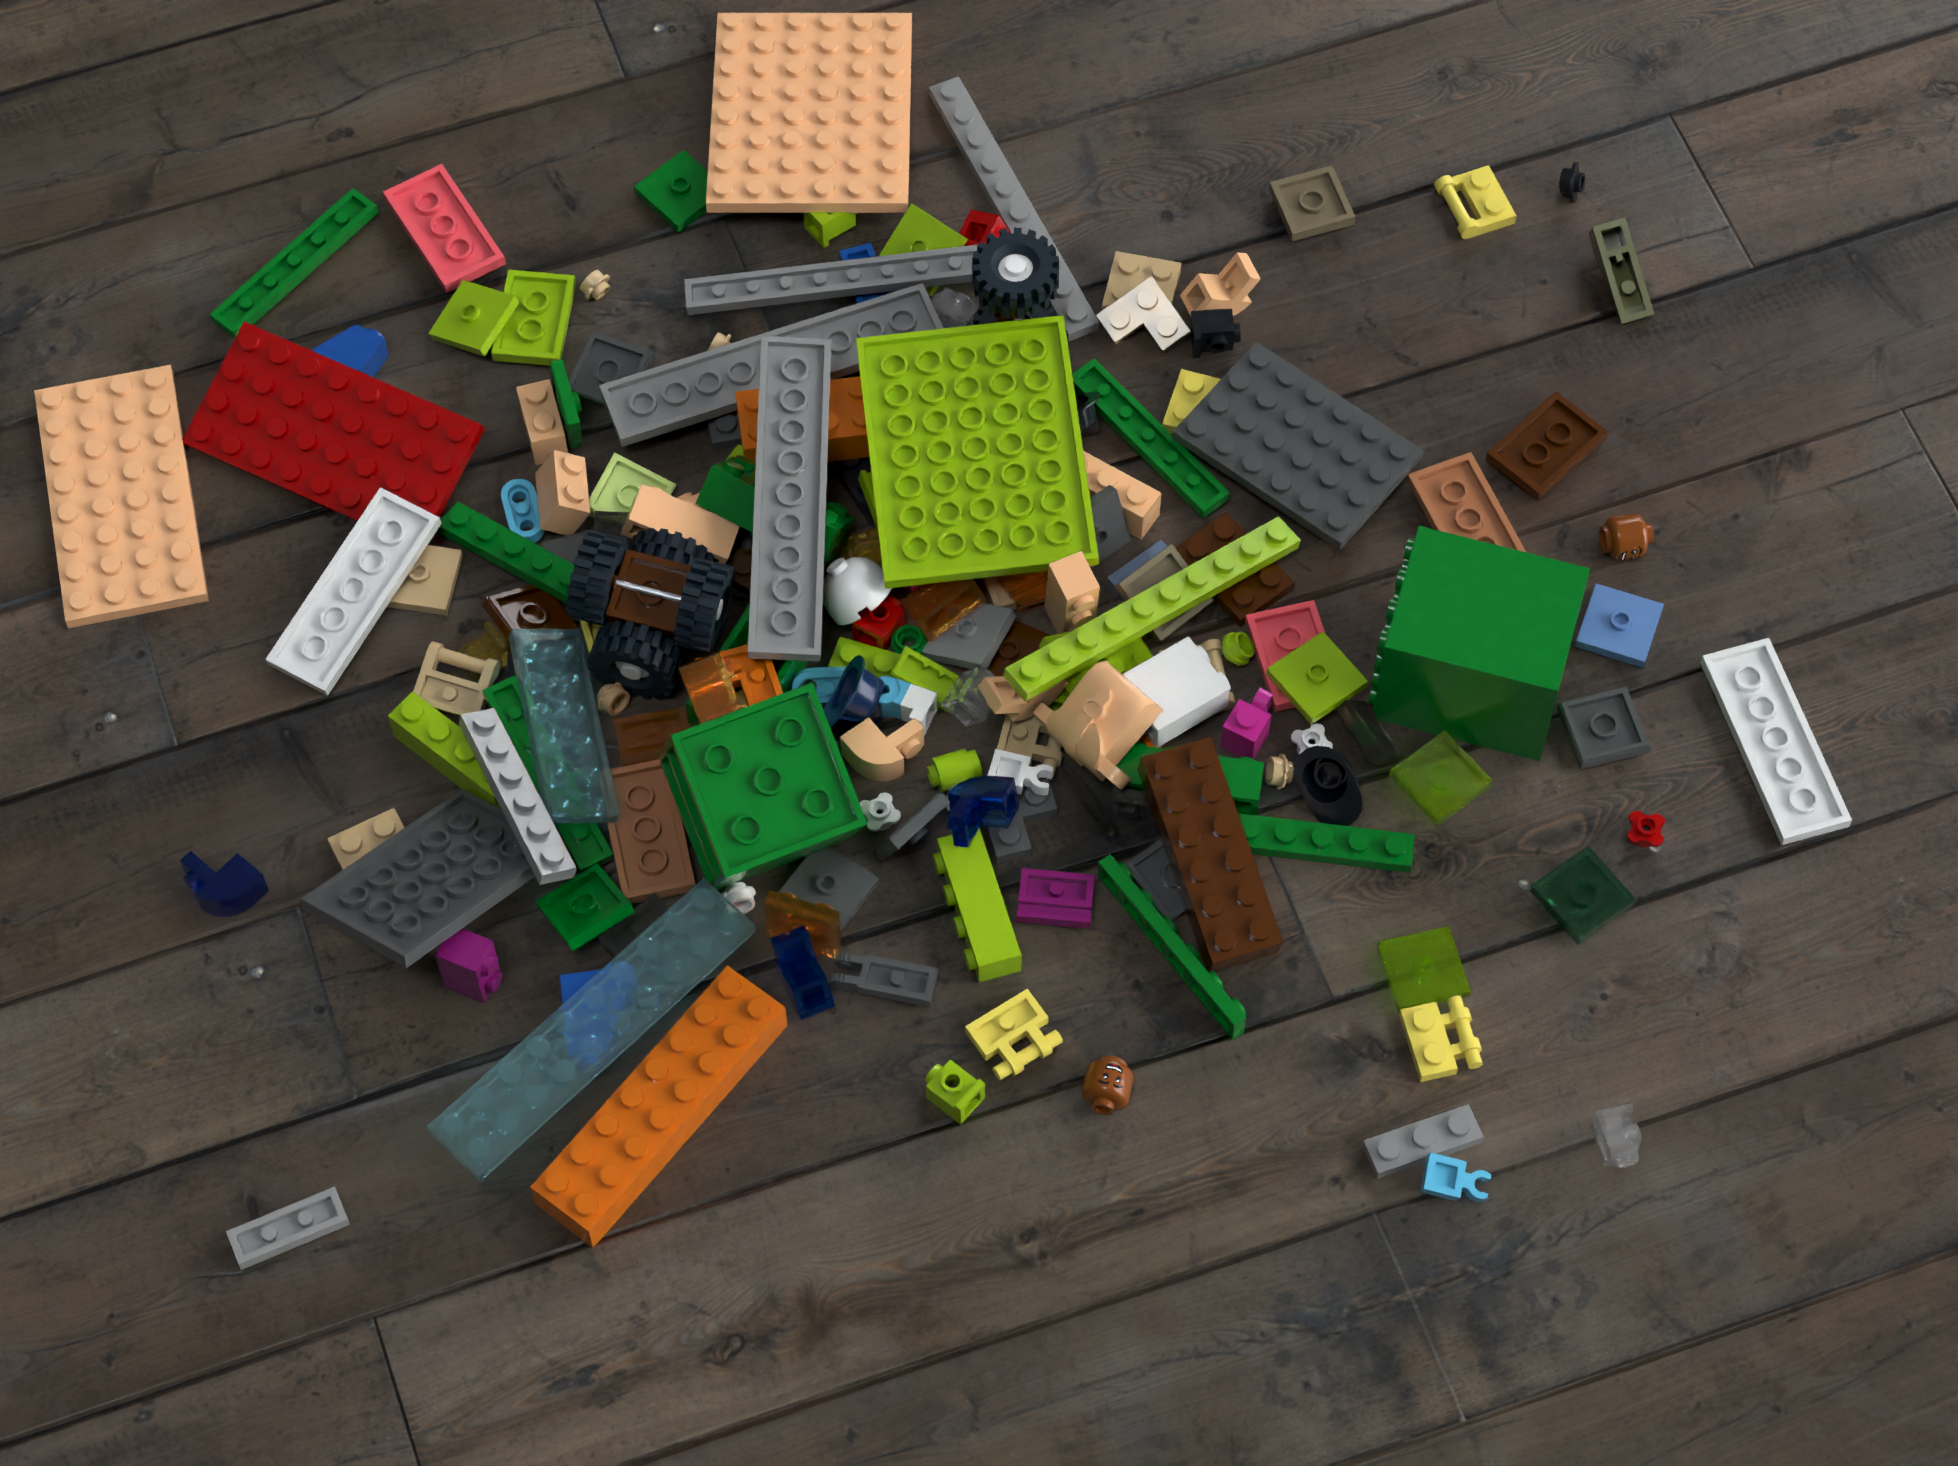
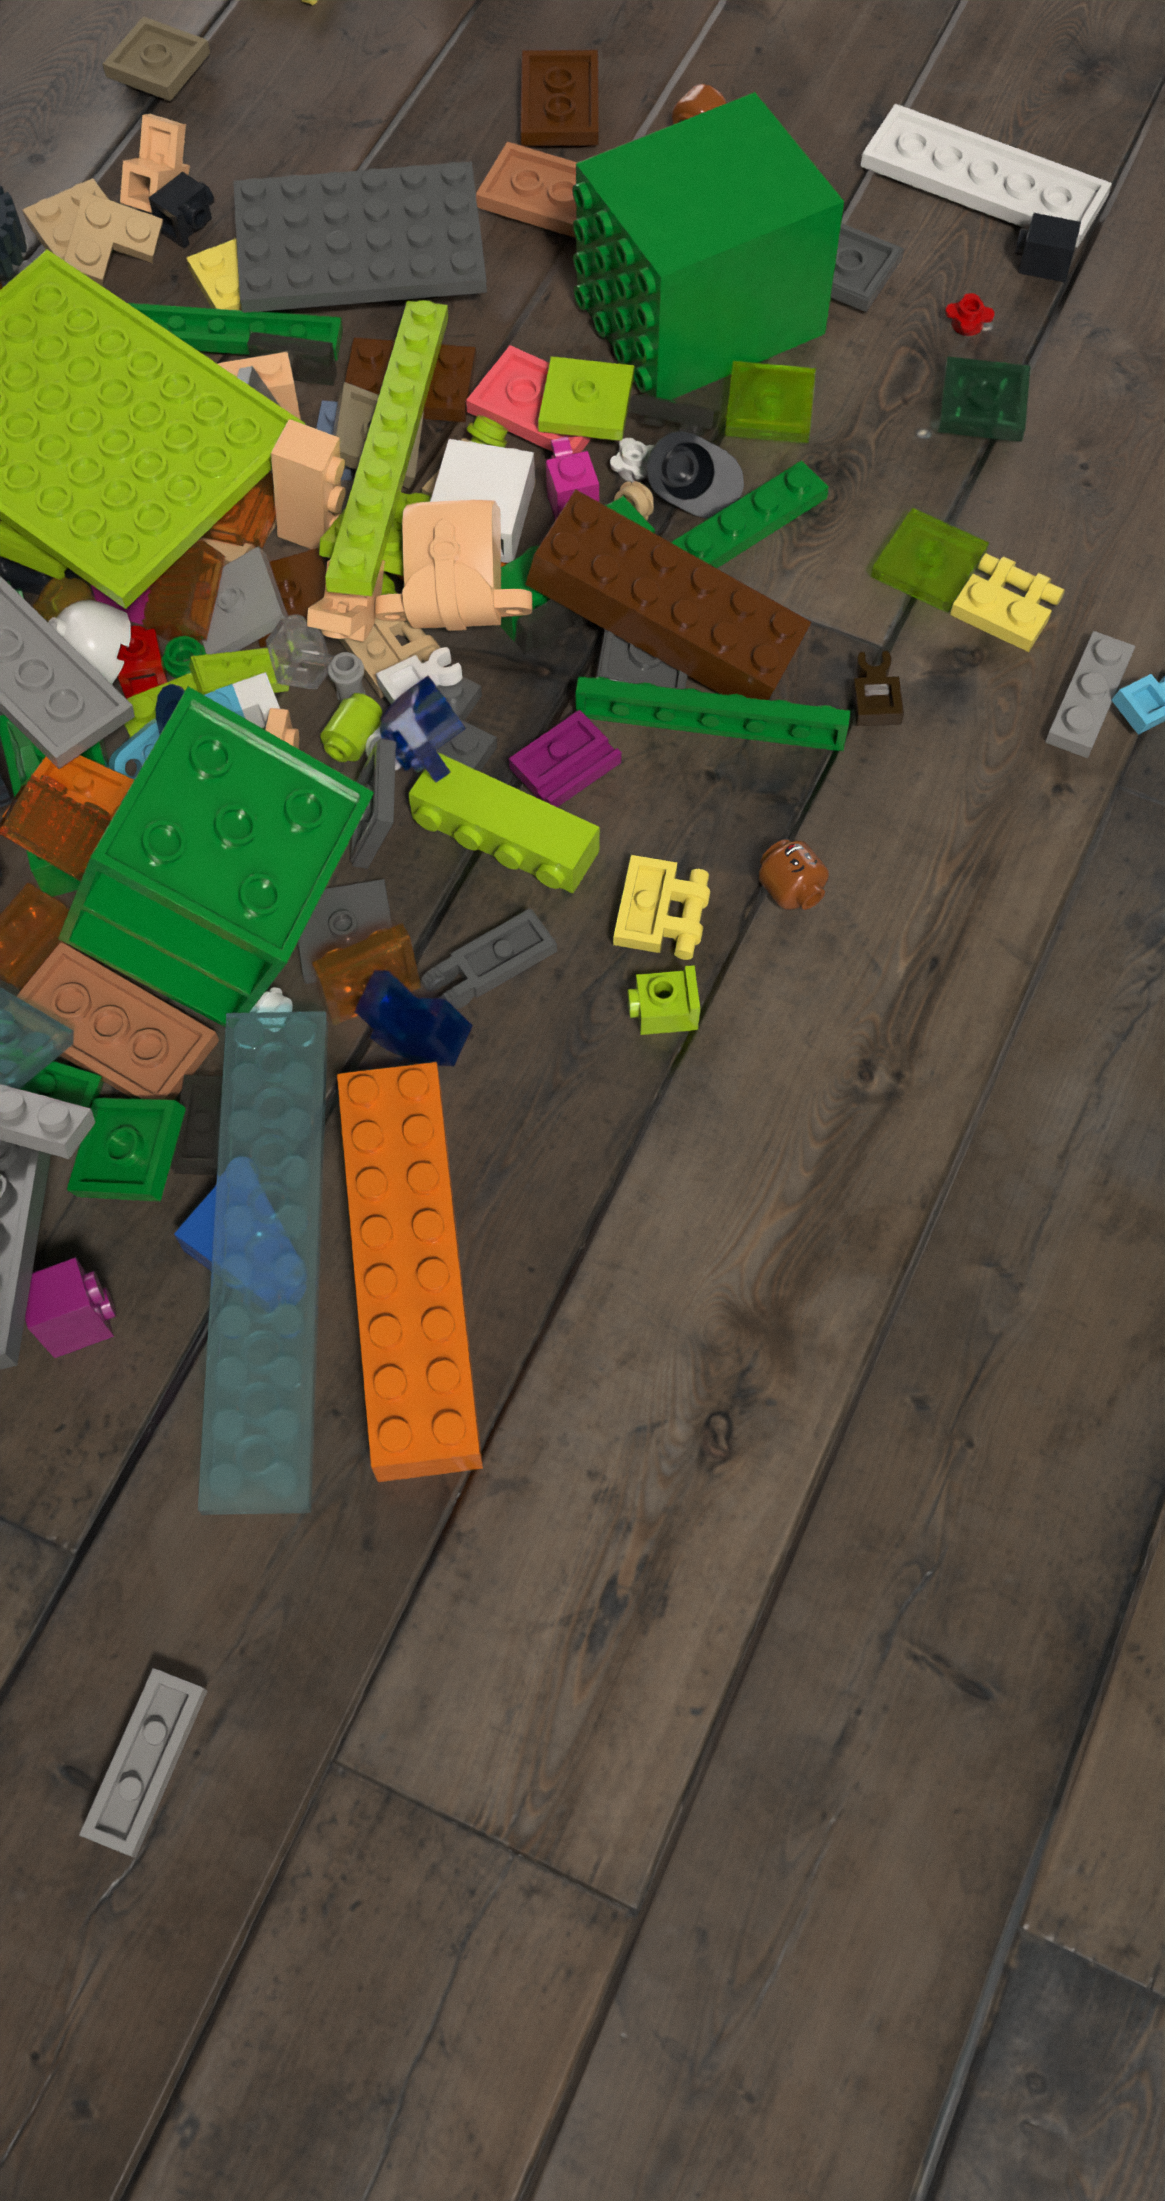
camera: 45 degrees left, 5 degrees up
none -> clear smoke plate [247,332,337,386]
none -> light grey pin [328,652,365,704]
none -> dark brown plate [852,651,904,726]
none -> black brick [1015,212,1081,283]

